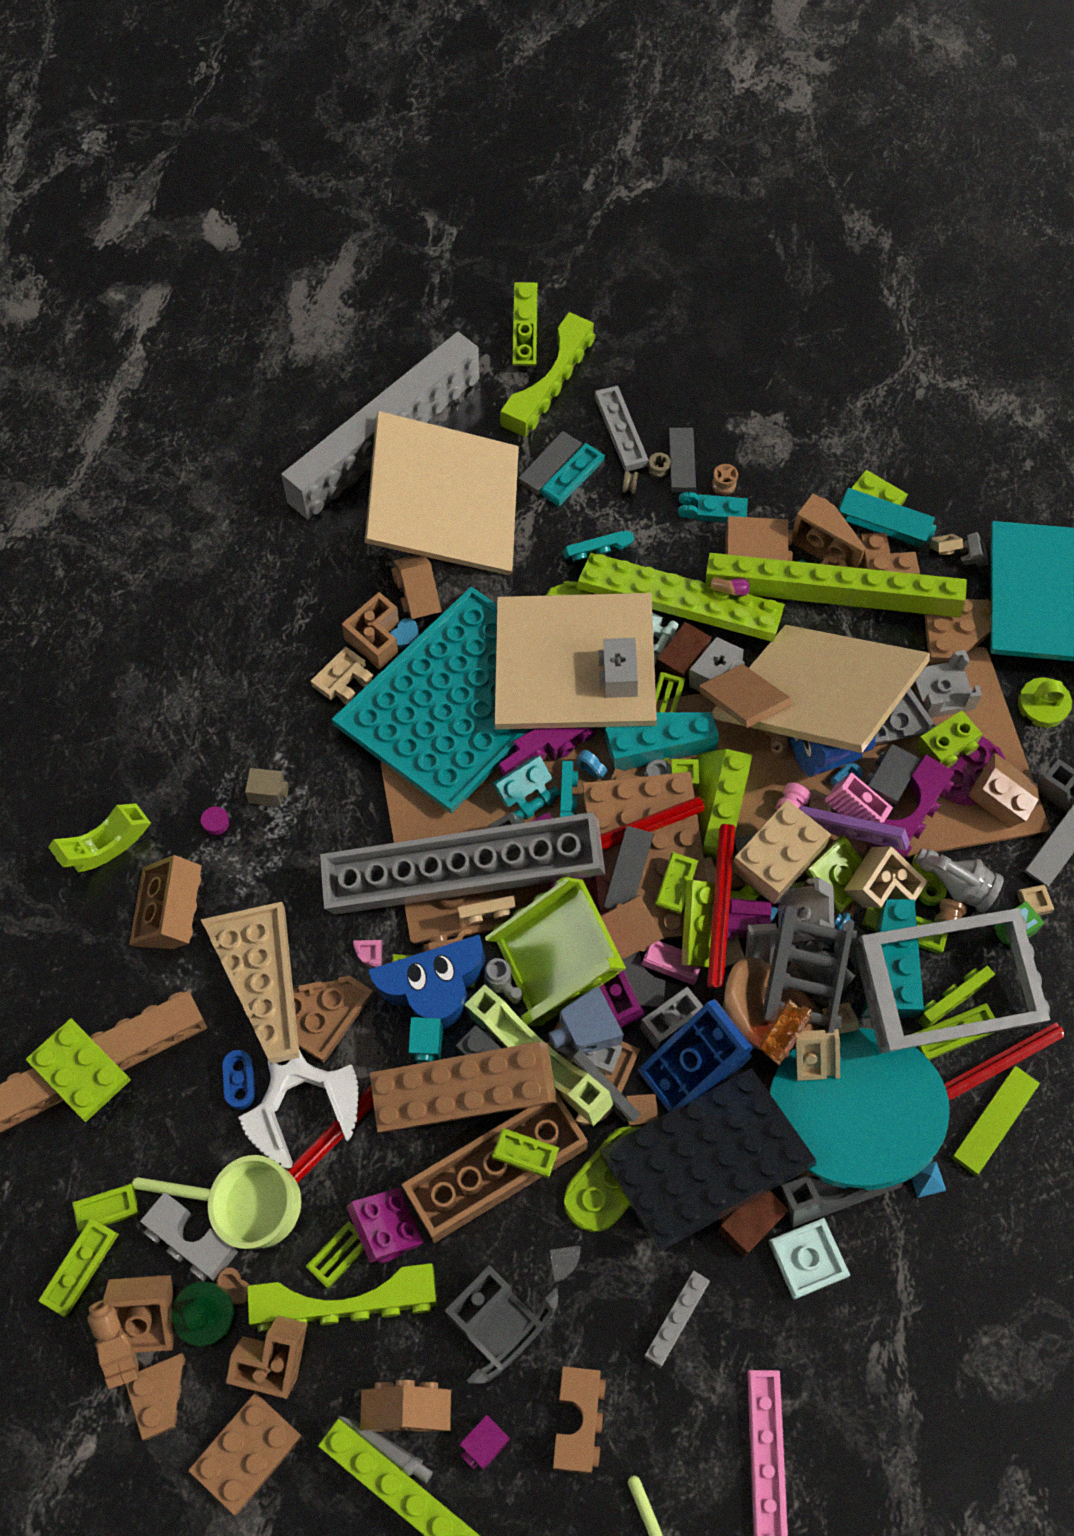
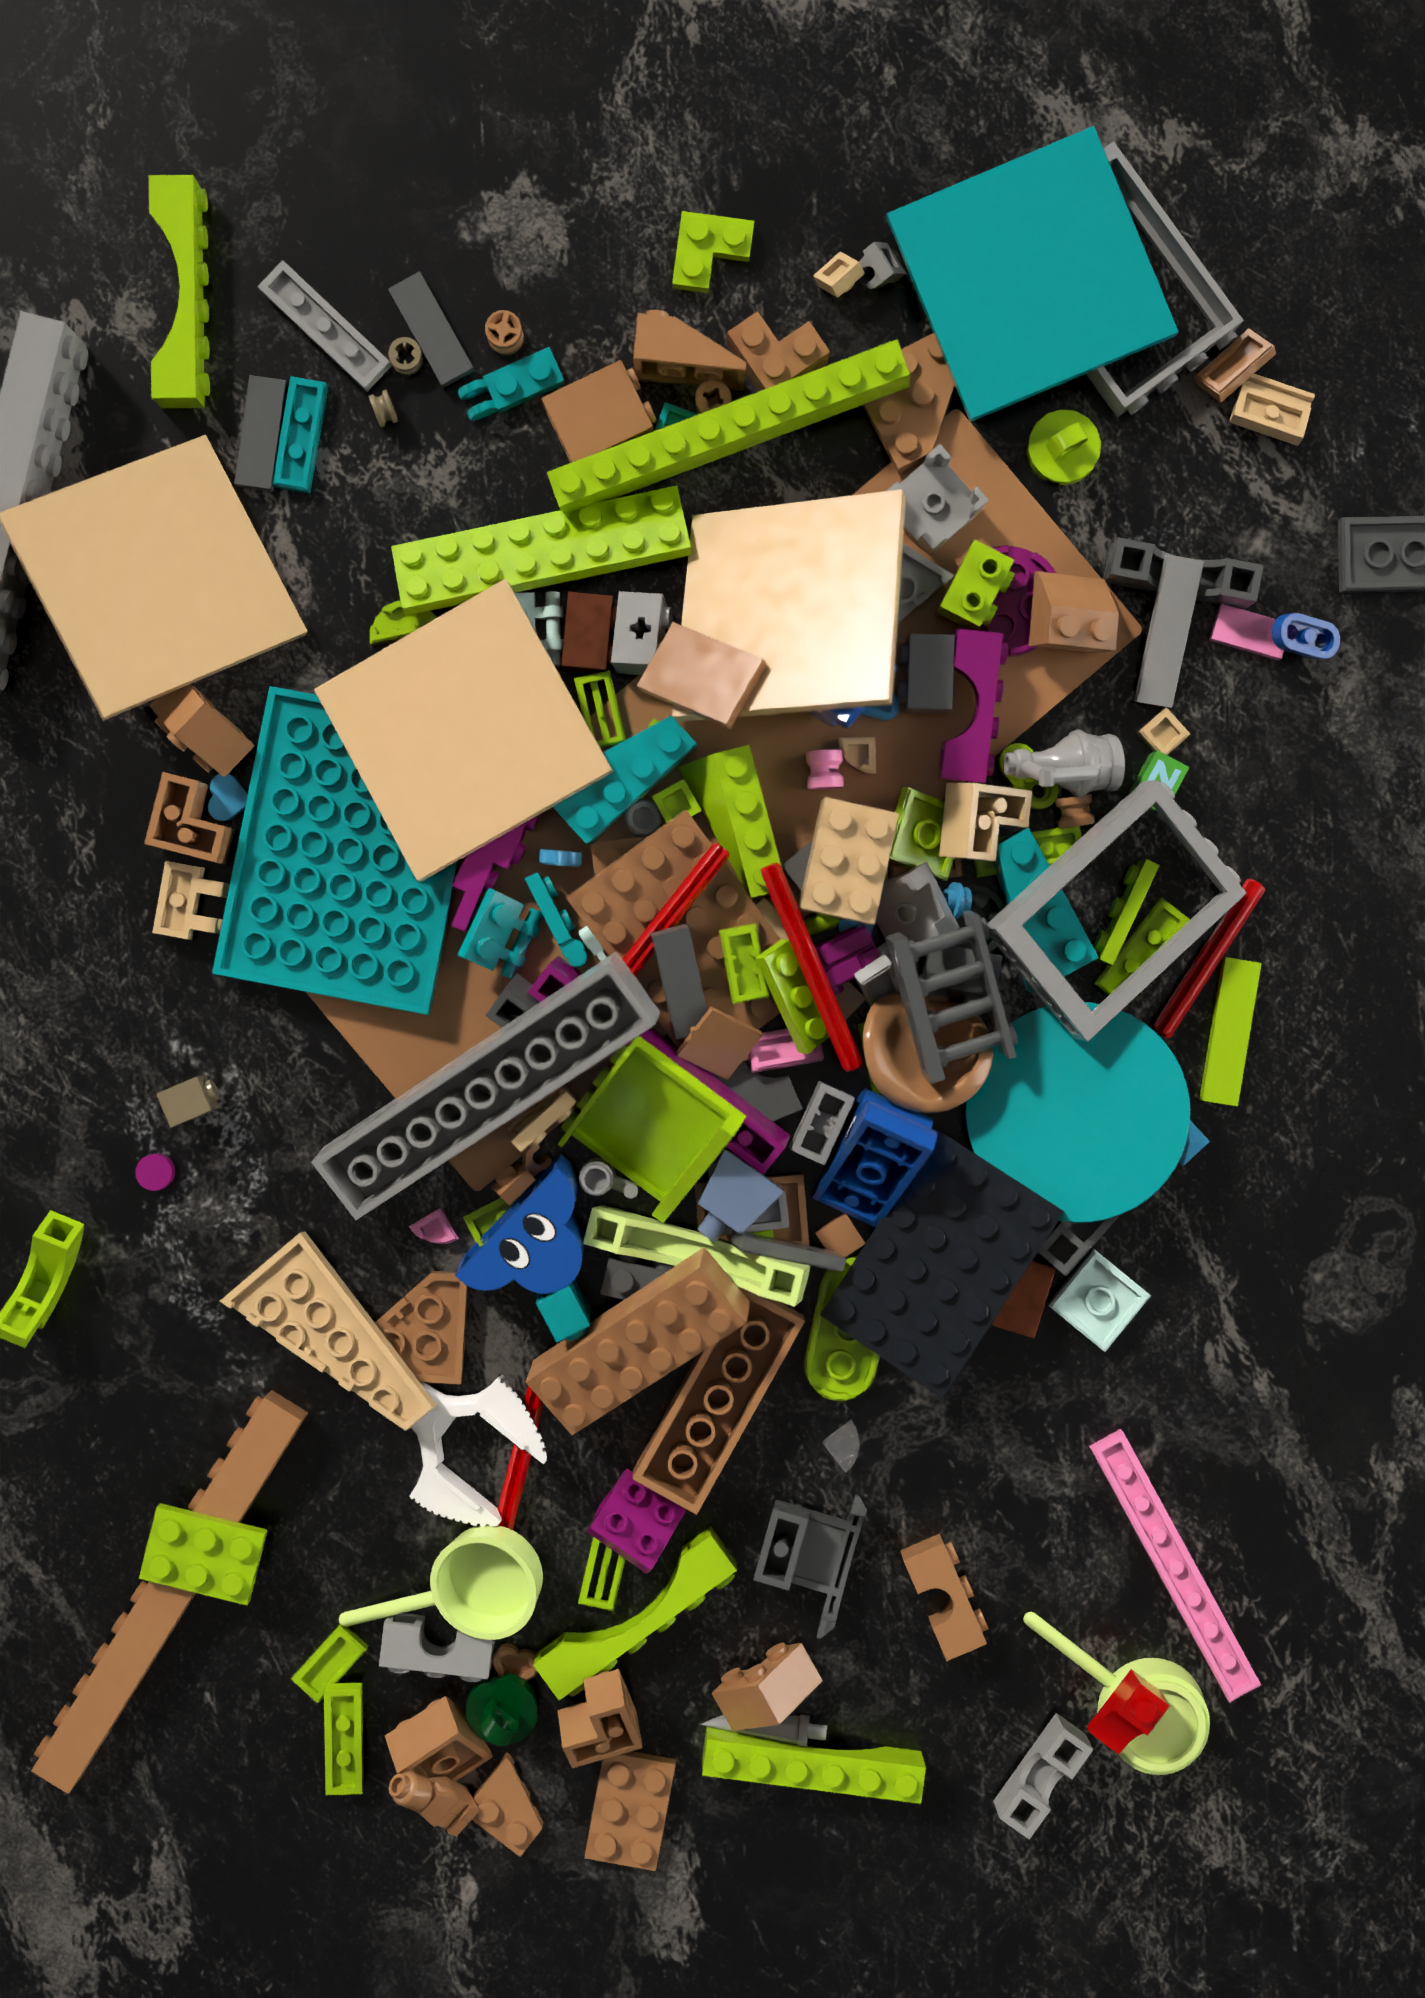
camera: 25 degrees left, 25 degrees up
medium nougat slope [129,855,202,949] -> none
blue plate [223,1050,255,1110] -> none
magenta brick [460,1415,510,1470] -> none
lime plate [492,1128,559,1179] -> none
lime slope [513,282,537,366] -> none
teal hinge [563,530,635,562] -> none
light grey brick [598,638,638,698] -> none
light grey piece [644,1271,710,1368] -> none
arm [711,577,750,597] -> none
clear orange hinge [759,999,812,1065] -> none
tan plate [795,1029,840,1081] -> none
medium lavender tile [800,806,910,851] -> none
tan plate [822,1002,859,1034] -> none
bright pink brick [825,772,893,823] -> none
teal window [838,488,937,547] -> none

